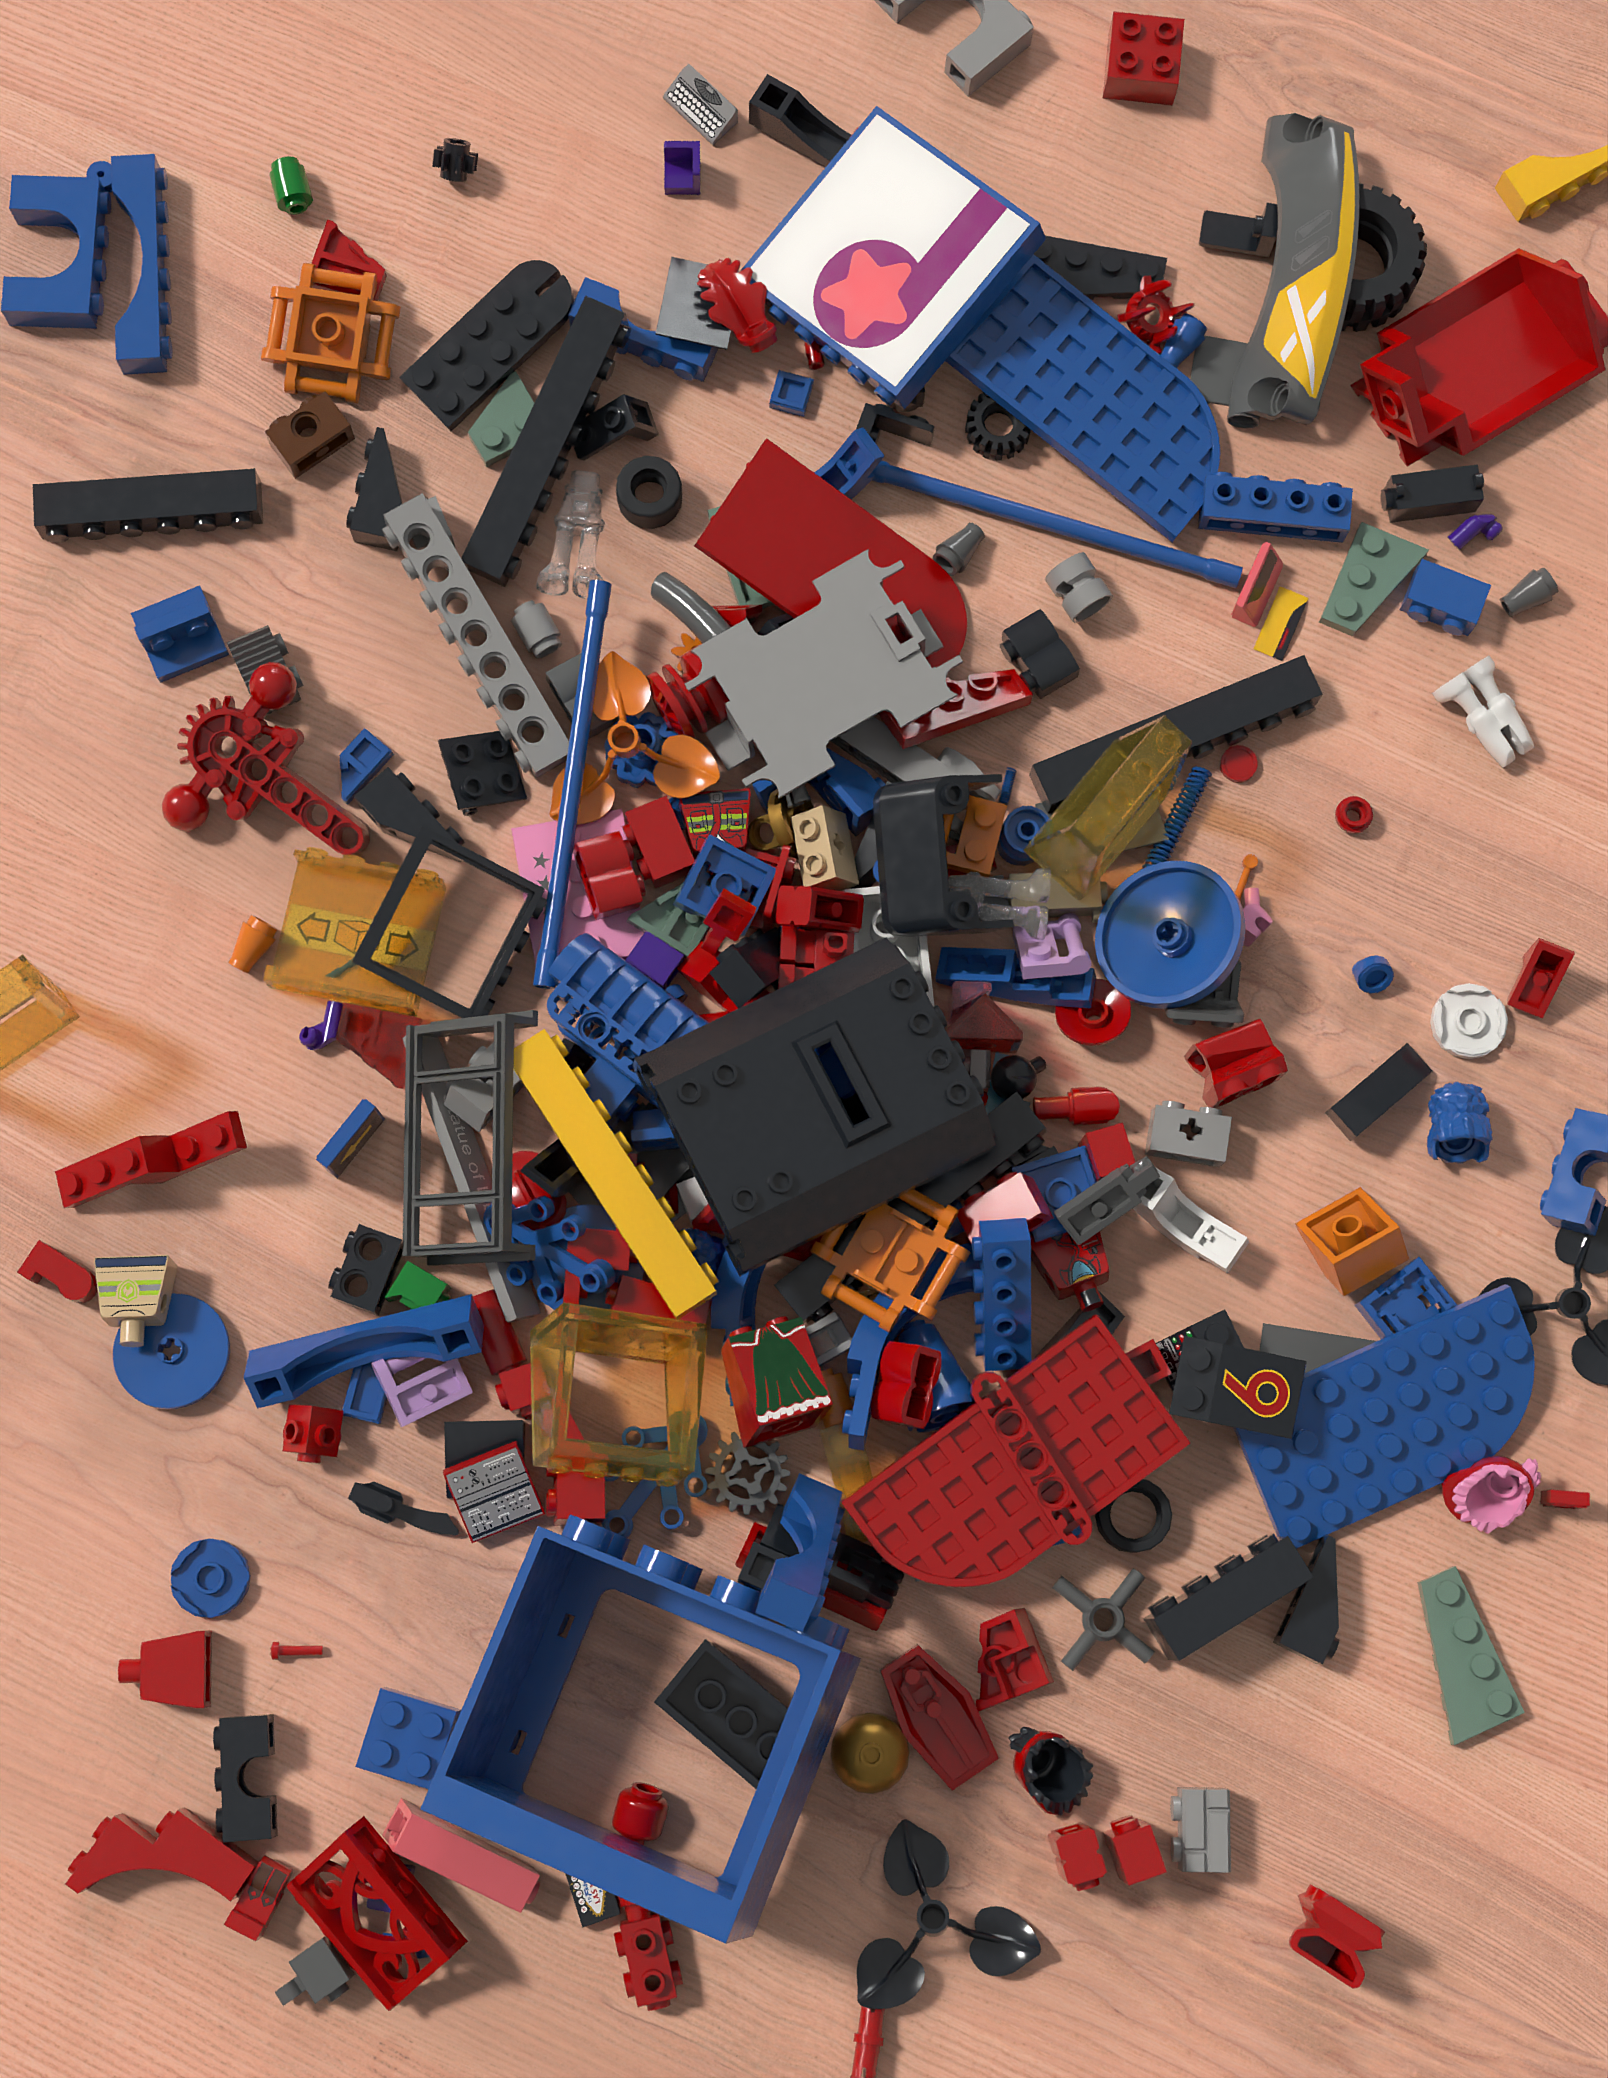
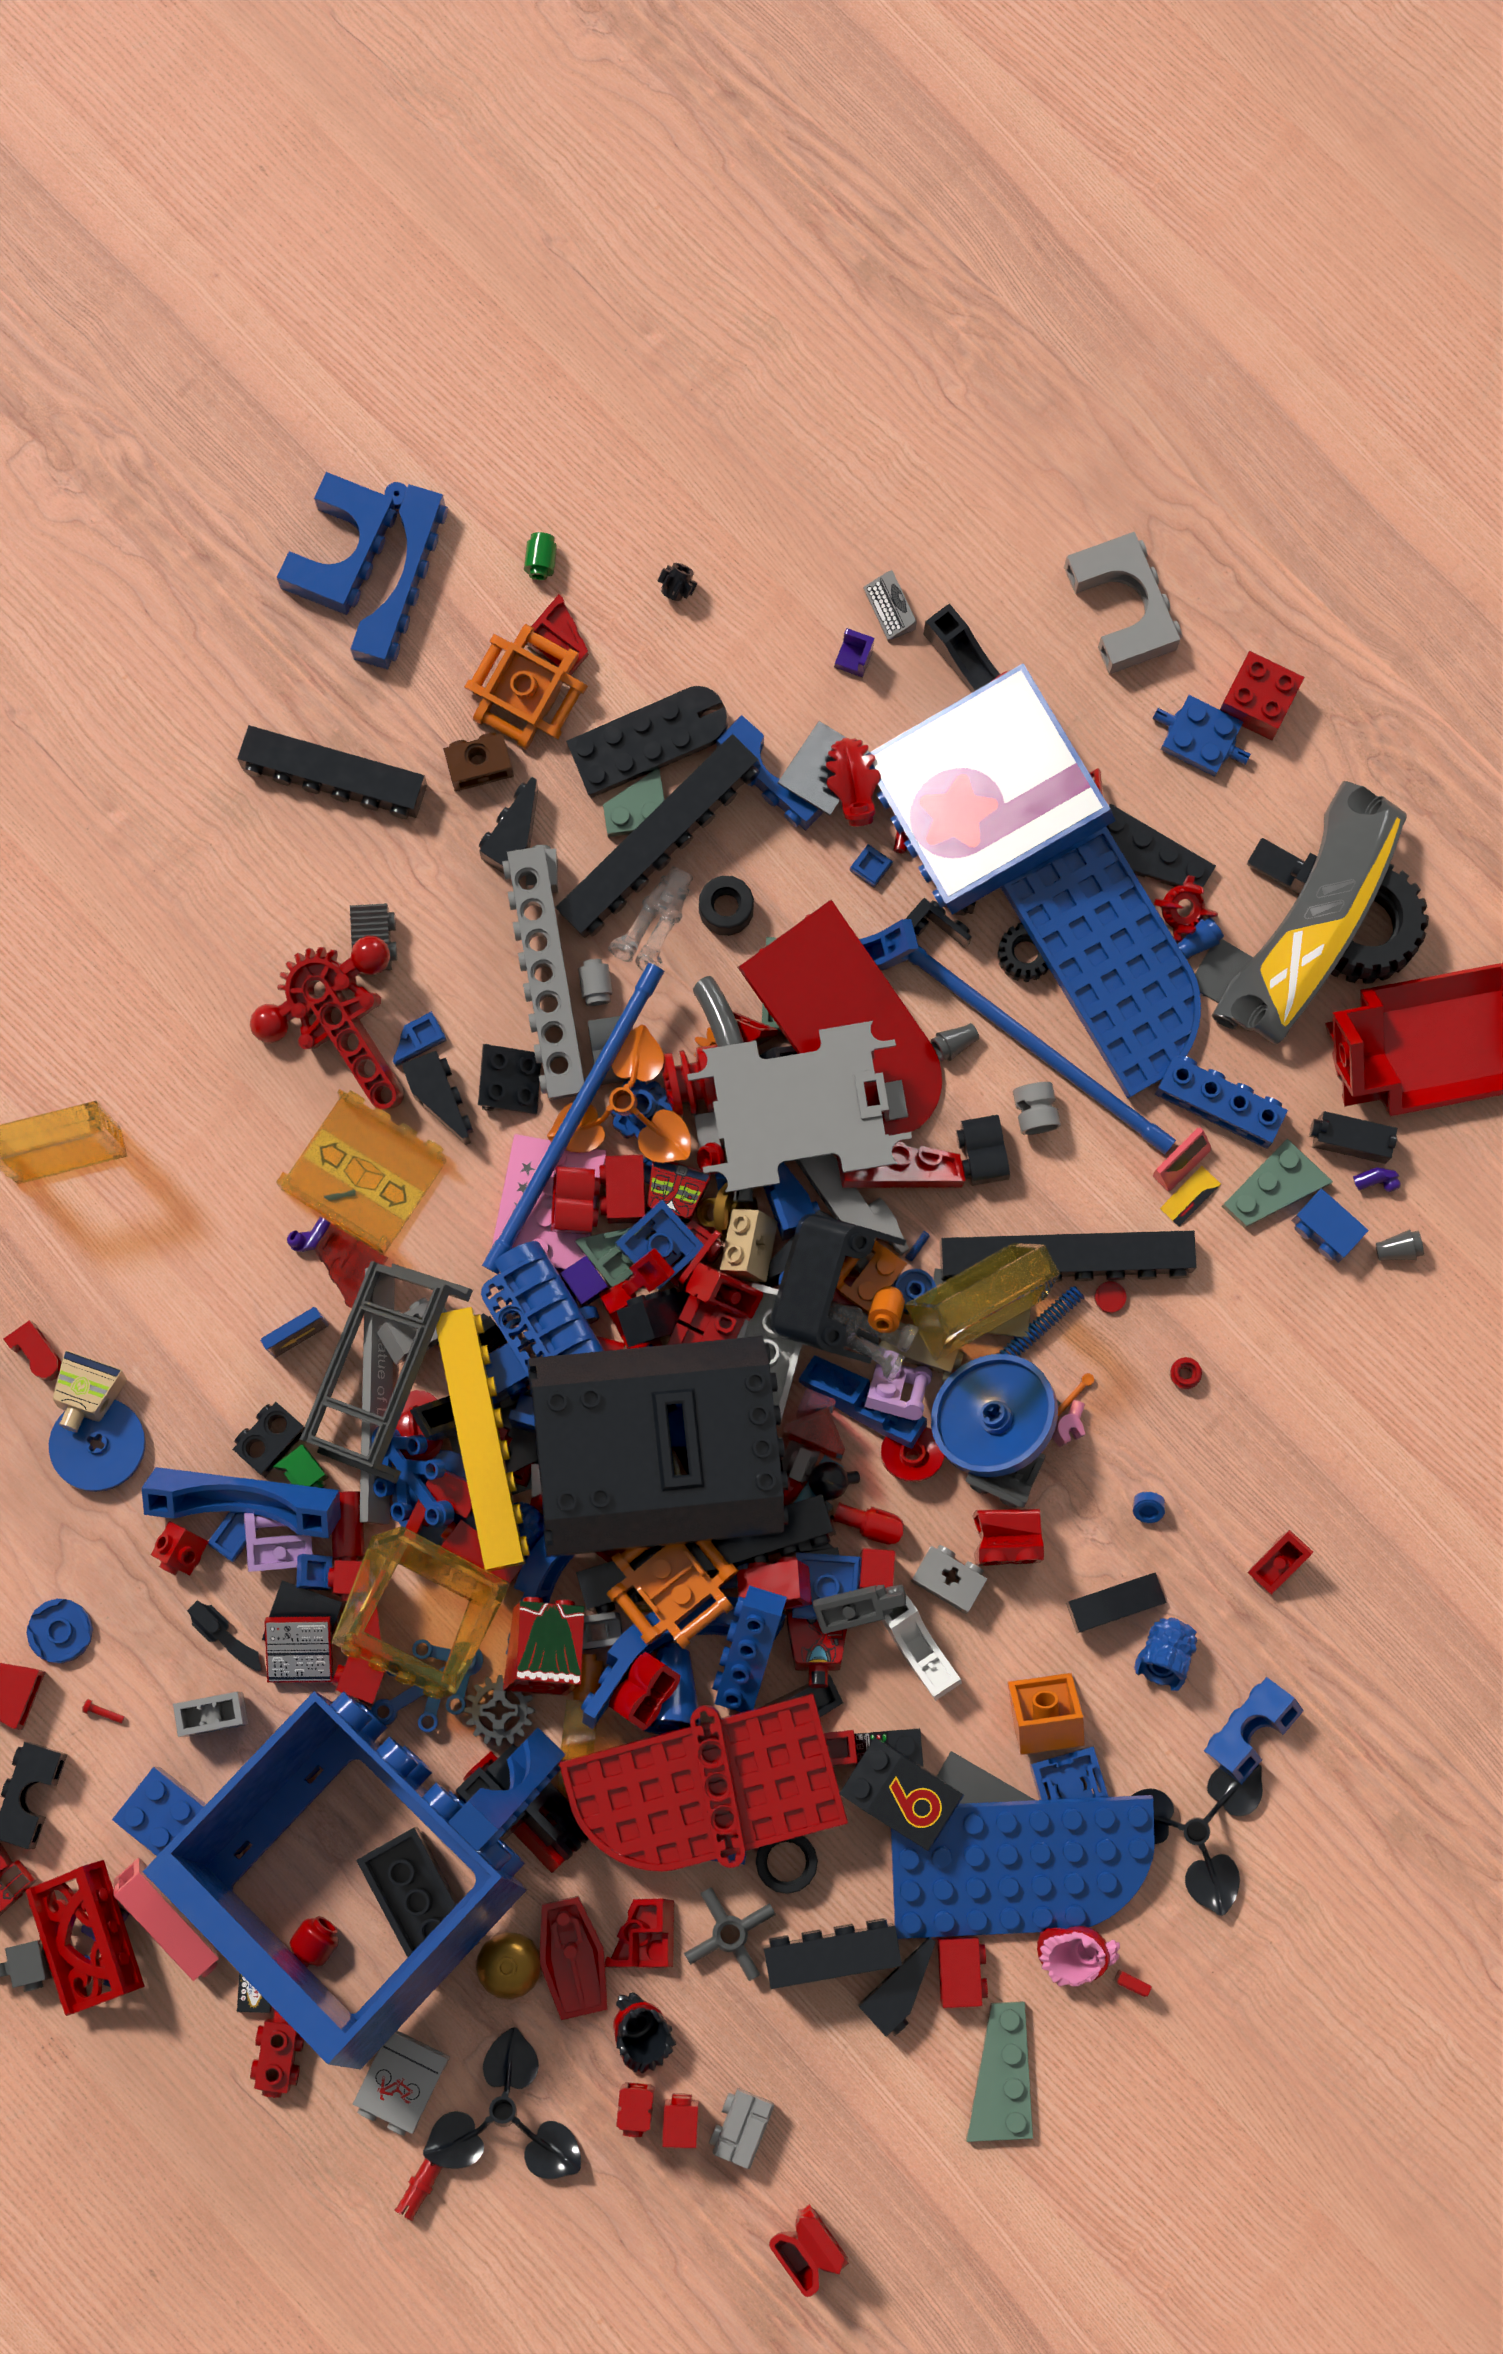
camera: 25 degrees right, 0 degrees up
red bracket [55,1111,247,1208] -> none
blue bracket [131,585,229,683] -> none
orange cone [228,915,278,974] -> none
black window [352,825,547,1018] -> none
black bracket [574,394,659,461] -> none
white tile [1430,983,1508,1060] -> none
white piece [1432,656,1534,768] -> none
none -> light grey brick [173,1691,249,1737]
none -> blue tile [296,1554,332,1590]
none -> light grey panel [353,2030,450,2136]
none -> red plate [697,1142,725,1174]
none -> orange brick [868,1286,905,1333]
none -> red brick [937,1937,988,2008]
none -> blue plate [1153,695,1251,777]

